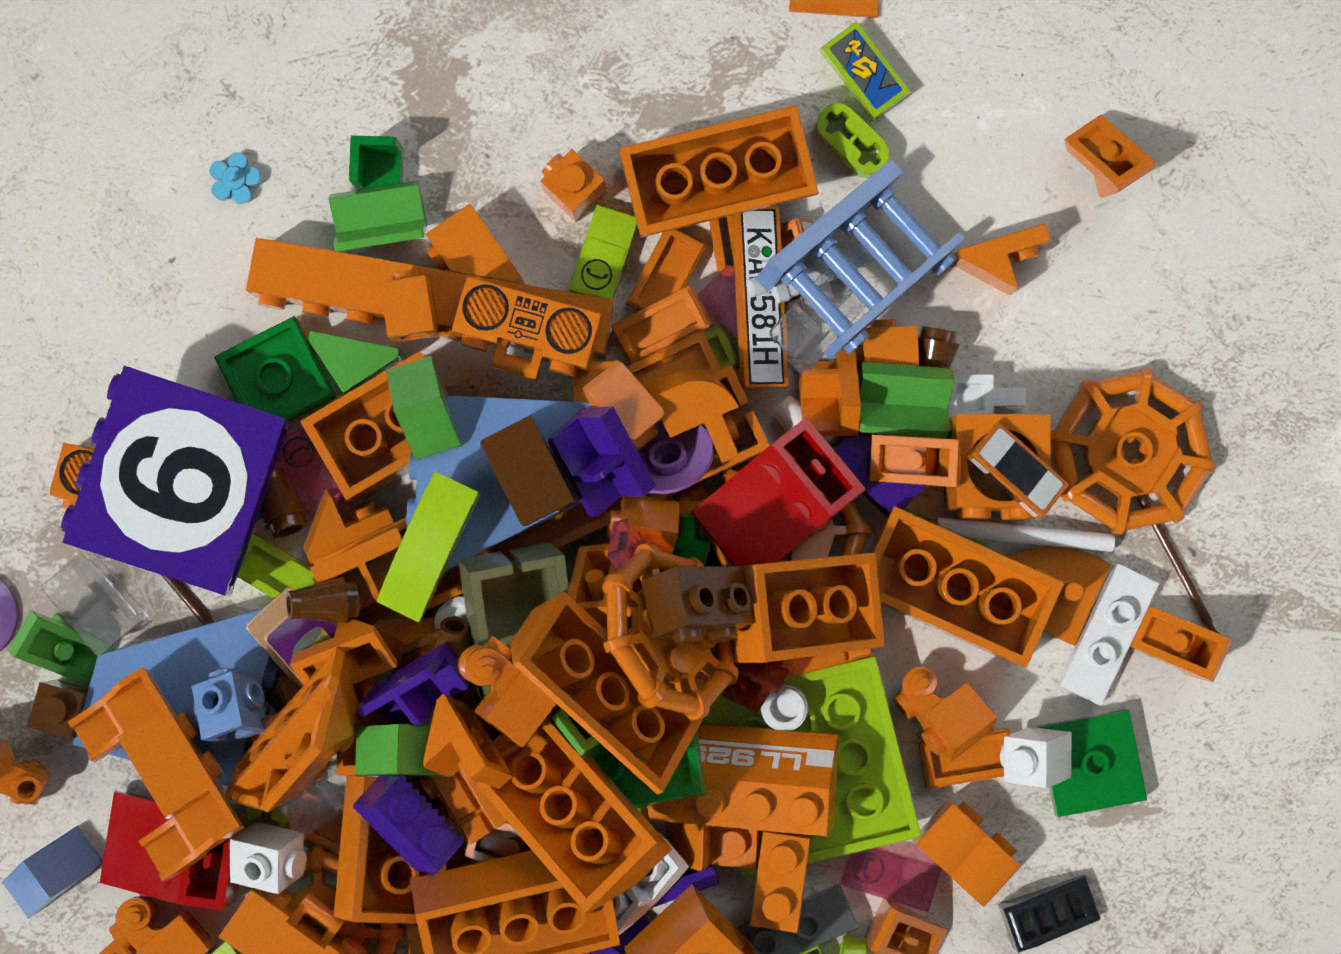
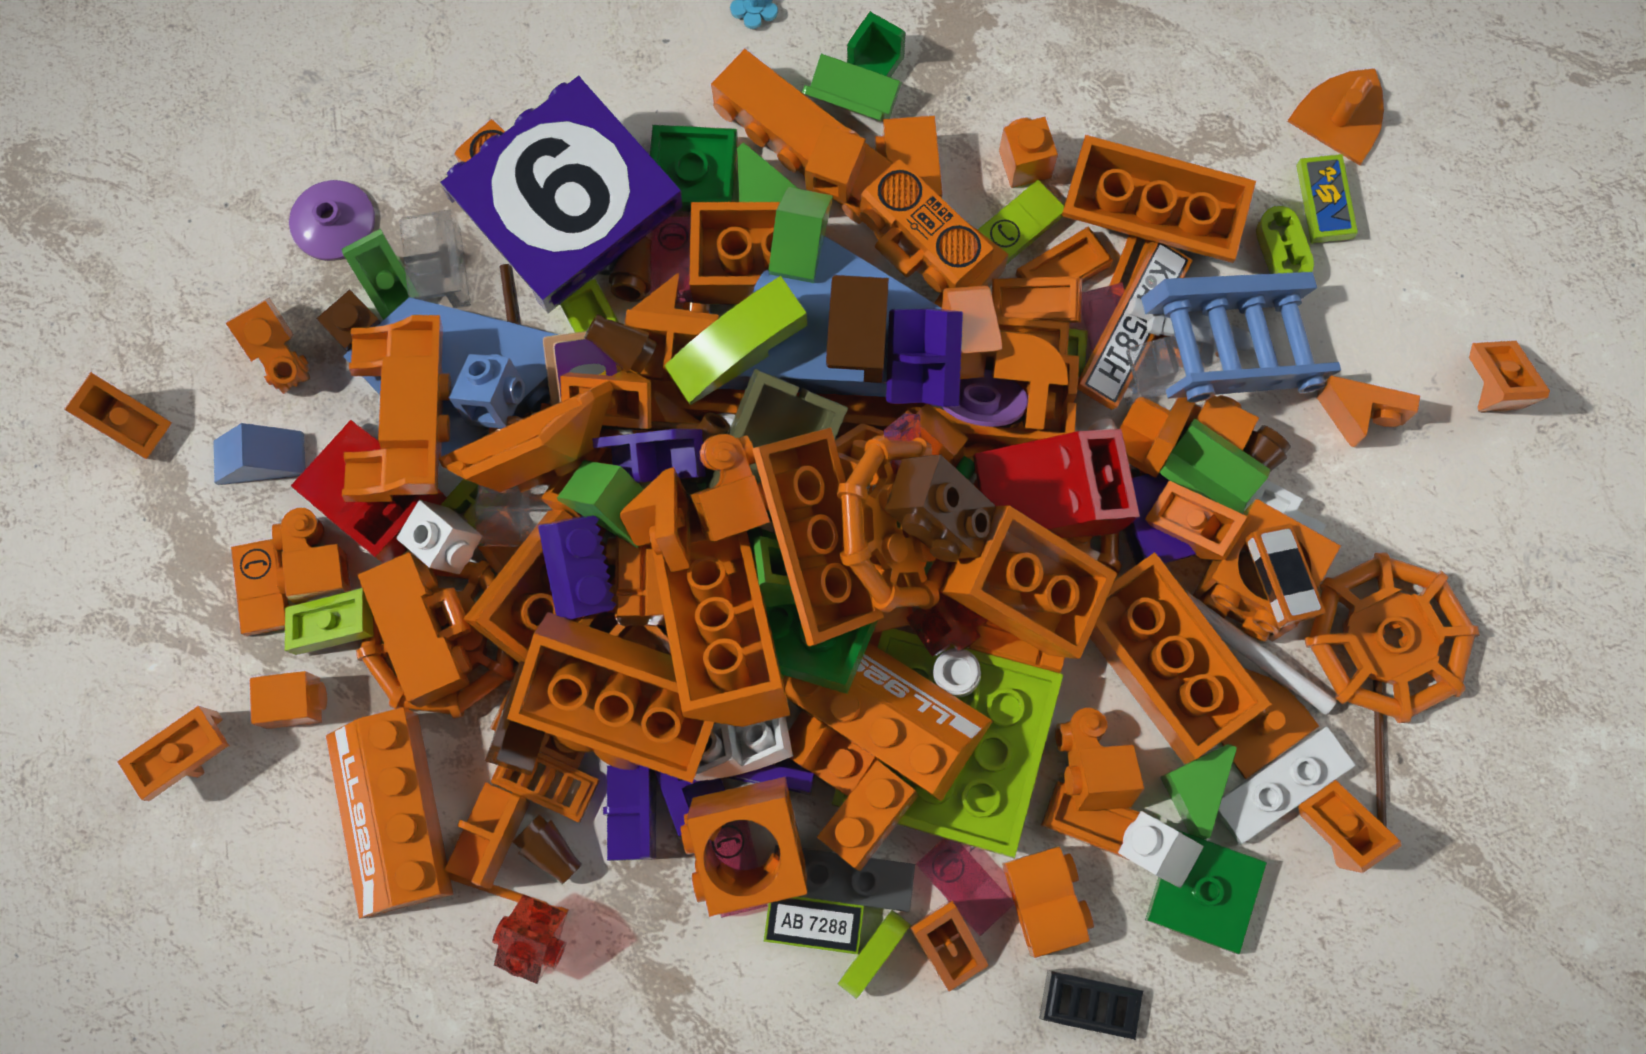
camera: 30 degrees right, 10 degrees down
none -> bright green slope [1160,744,1237,839]

